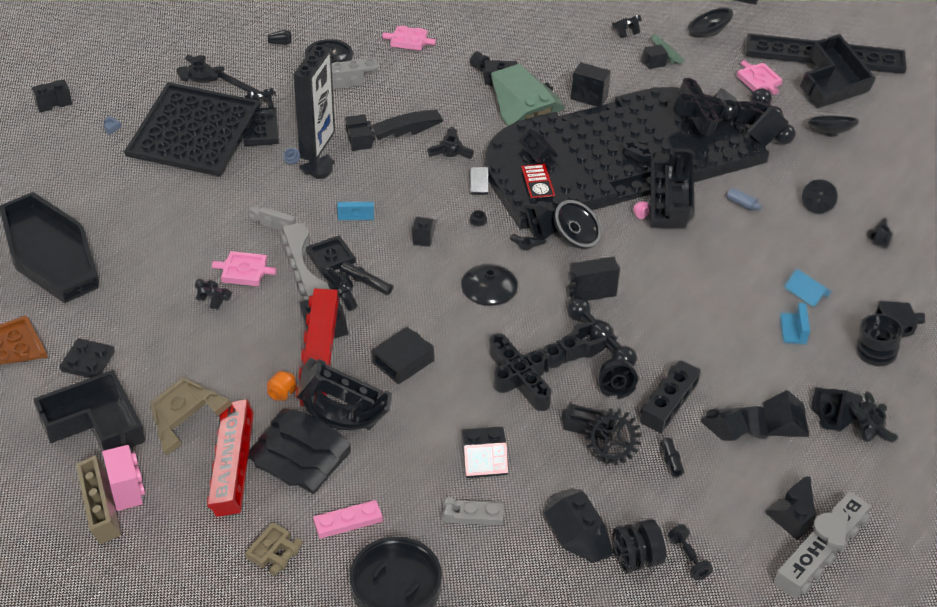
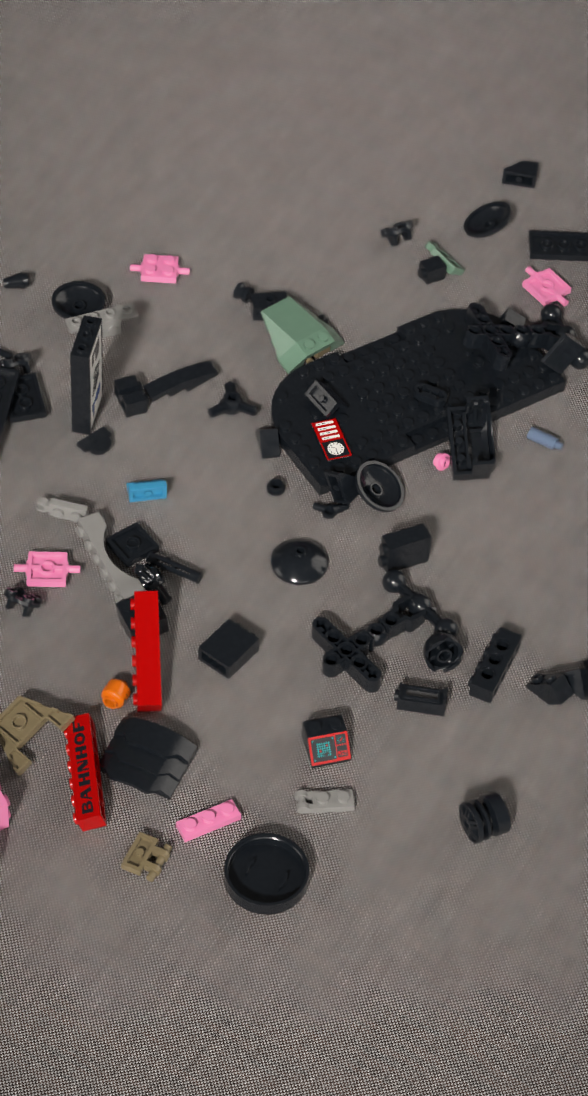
camera: 10 degrees left, 5 degrees up
sand blue plate [283,148,300,165] -> none
black piece [296,357,392,431] -> none
black slope [412,217,436,247] -> none
black wedge [544,488,613,563] -> none
black brick [571,62,611,107] -> none
black gear [585,408,642,465] -> none
black pin [660,438,685,478] -> none
black wheel [667,524,713,580] -> none

